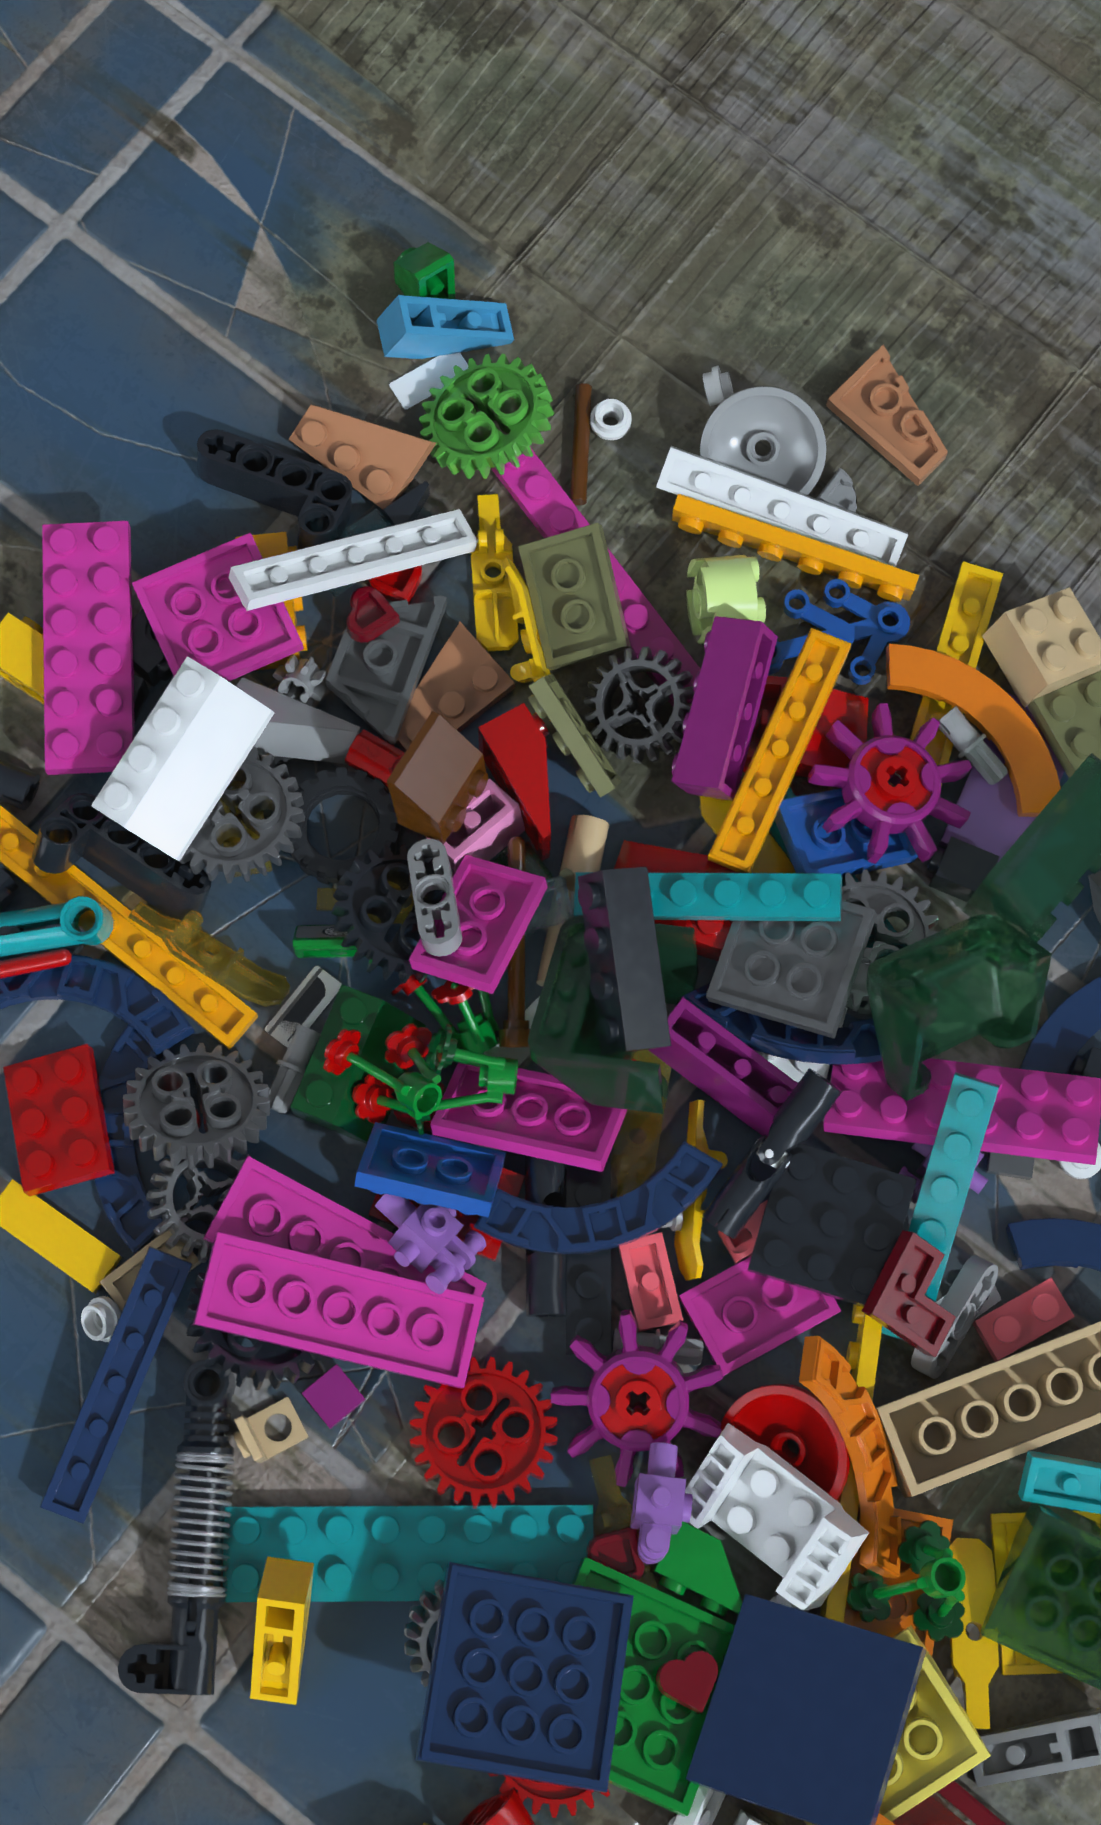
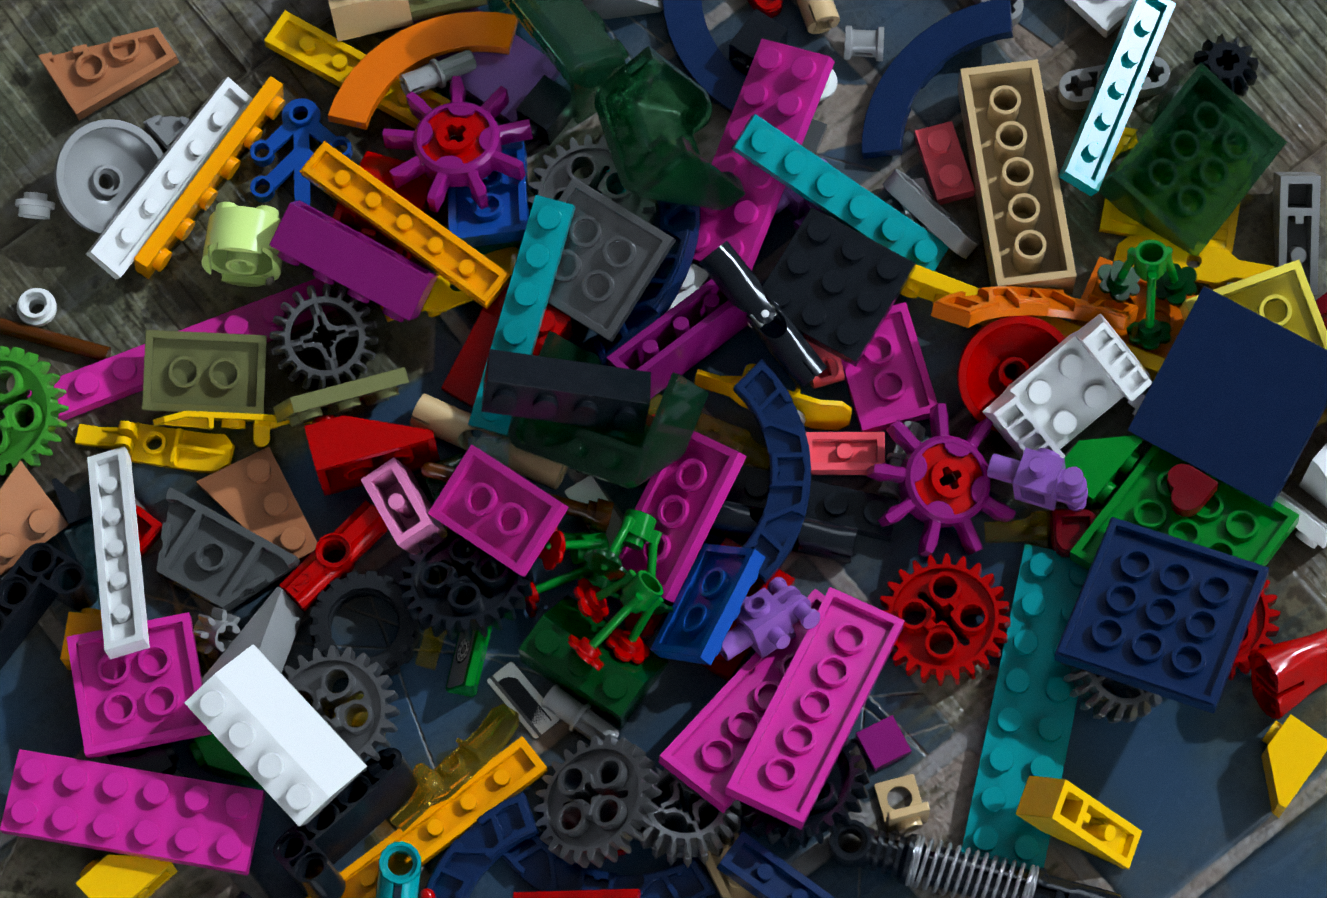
camera: 70 degrees left, 5 degrees down
dark red tile [347,586,400,643] -> none
reddish brown slope [387,711,488,845] -> none
light grey beam [407,839,462,956] -> none
dark red plate [862,1230,956,1357] -> none

